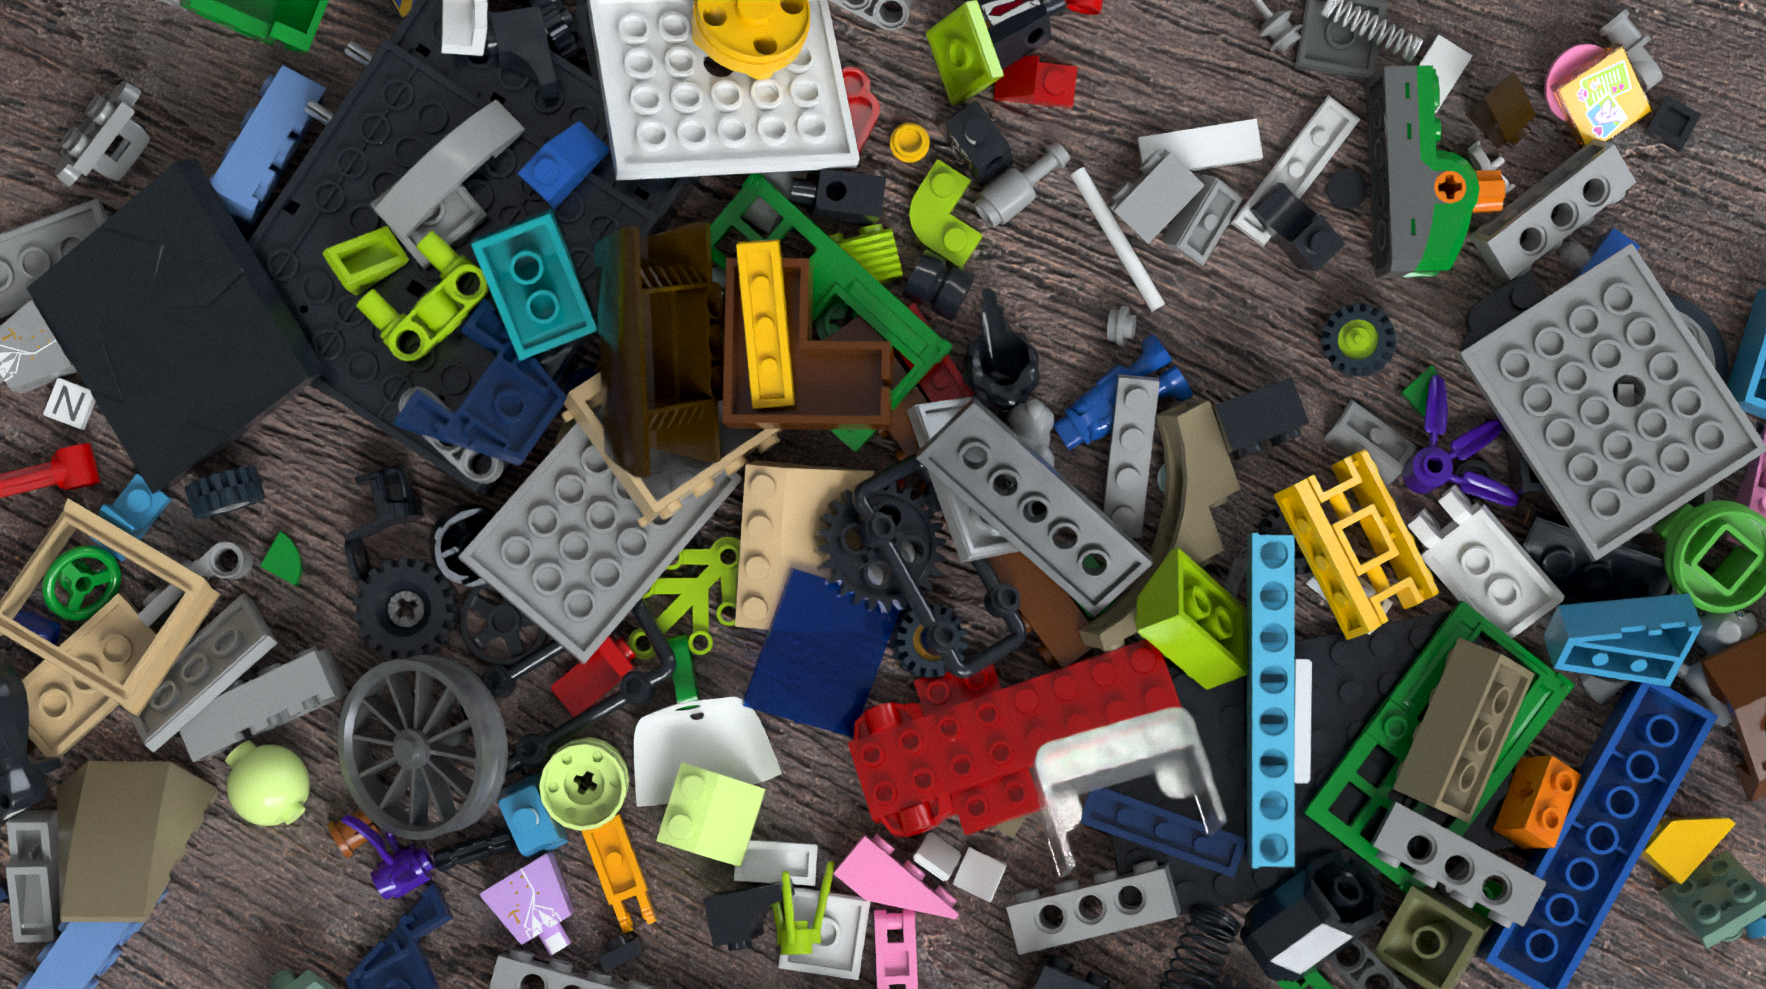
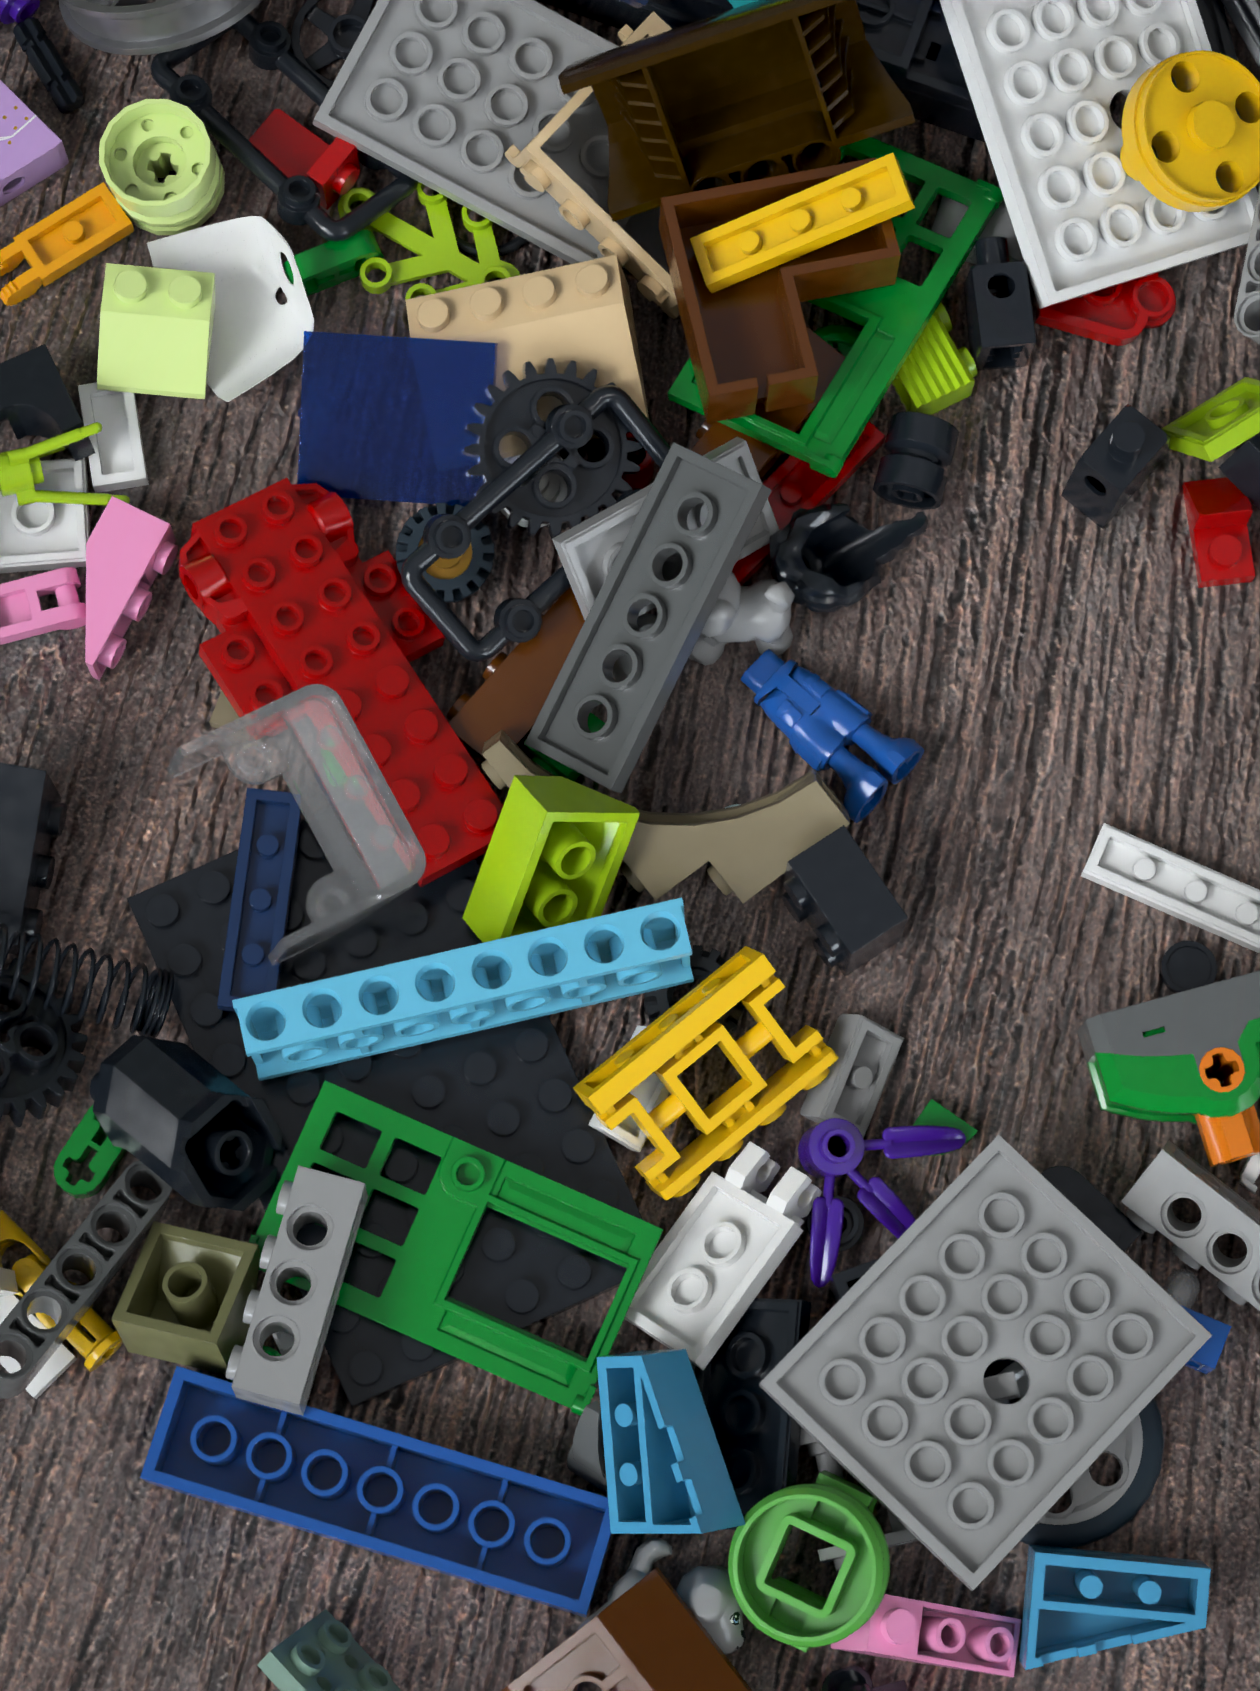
camera: 75 degrees right, 10 degrees down
dark azure torso [497,772,570,859] -> none
yellow plate [890,123,930,163] -> none
lime plate [910,159,983,268] -> none
white slope [913,832,961,881] -> none
white slope [953,847,1007,902] -> none
light grey piece [973,141,1070,228] -> none
light grey brick [1006,860,1181,955] -> none
white bar [1070,167,1165,312] -> none
light grey plate [1102,374,1160,538] -> none
light grey plate [1107,306,1136,346] -> none
light grey brick [1109,149,1205,244] -> none
white tile [1137,119,1263,172] -> none
light grey slope [1162,175,1244,266] -> none
black arch [1249,182,1345,271] -> none
white tile [1294,659,1312,783] -> none
black wheel [1321,303,1397,377] -> none
dark tan slope [1393,638,1534,823] -> none
orange brick [1493,755,1581,849] -> none
yellow slope [1641,816,1735,884] -> none

